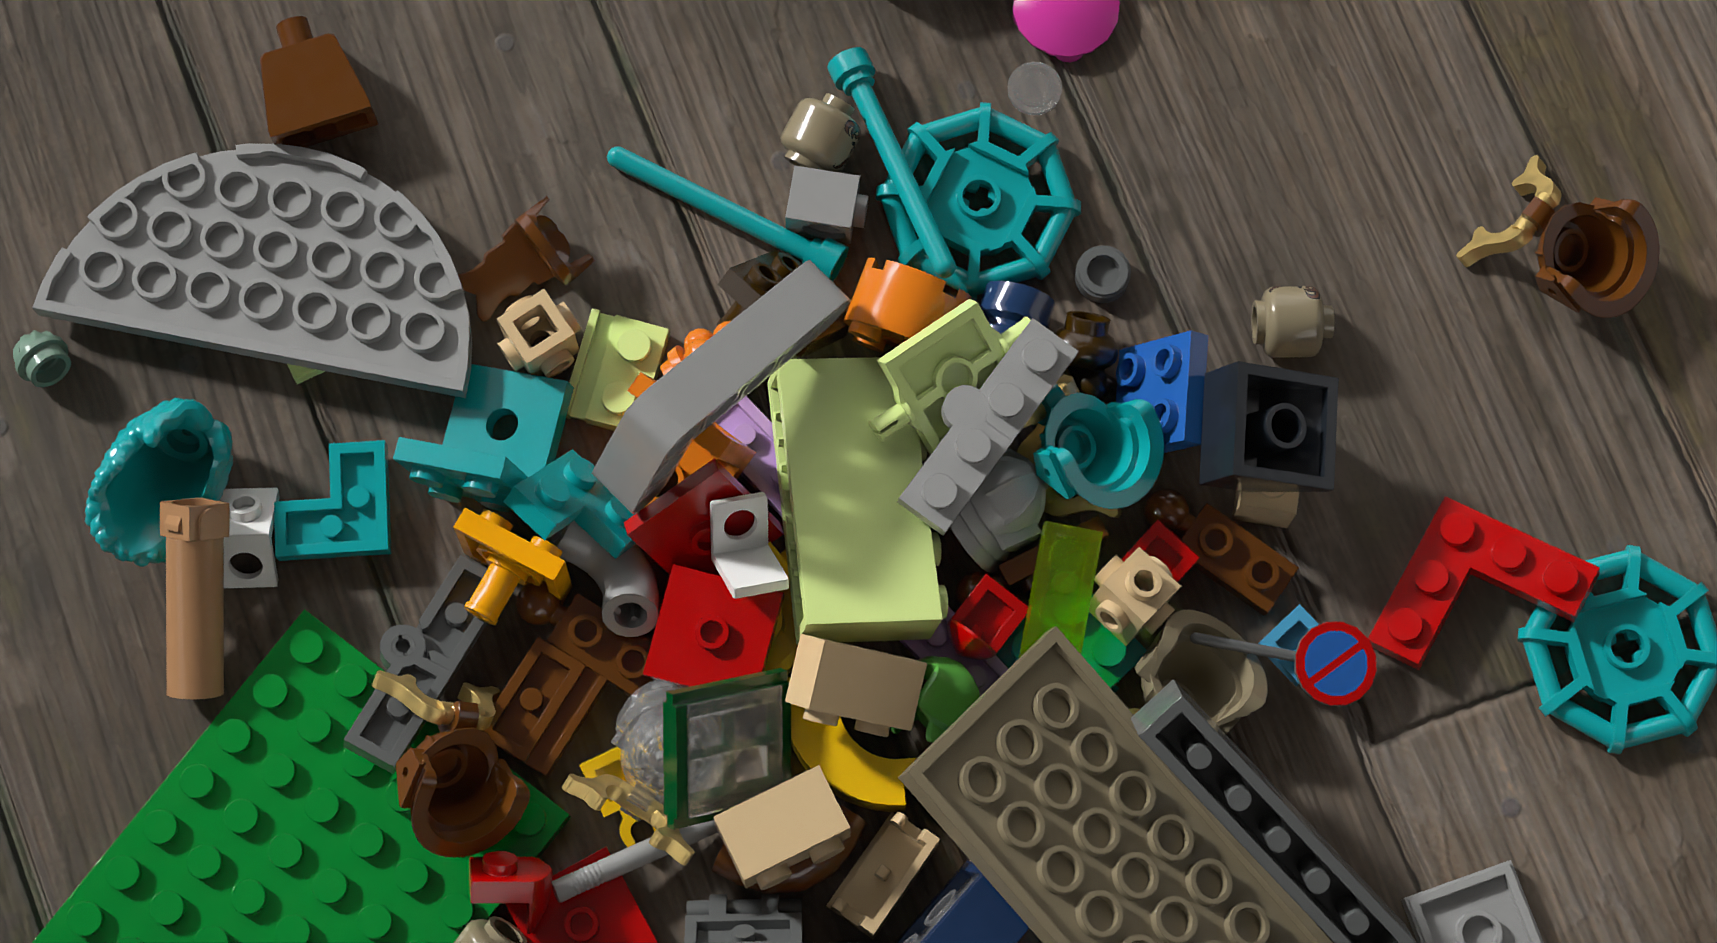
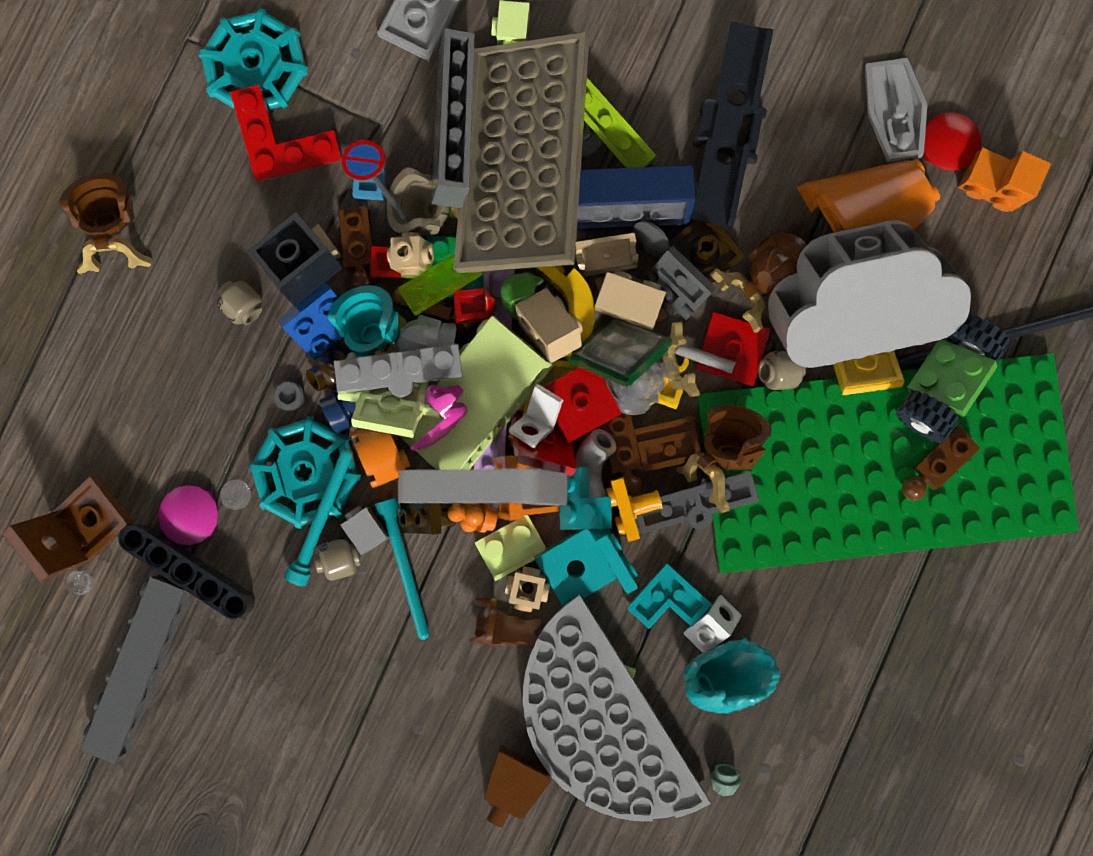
camera: 130 degrees left, 10 degrees up
medium nougat piece [160,498,229,699] -> none
red plate [469,851,552,934] -> none
none -> dark pink hair [410,385,468,451]

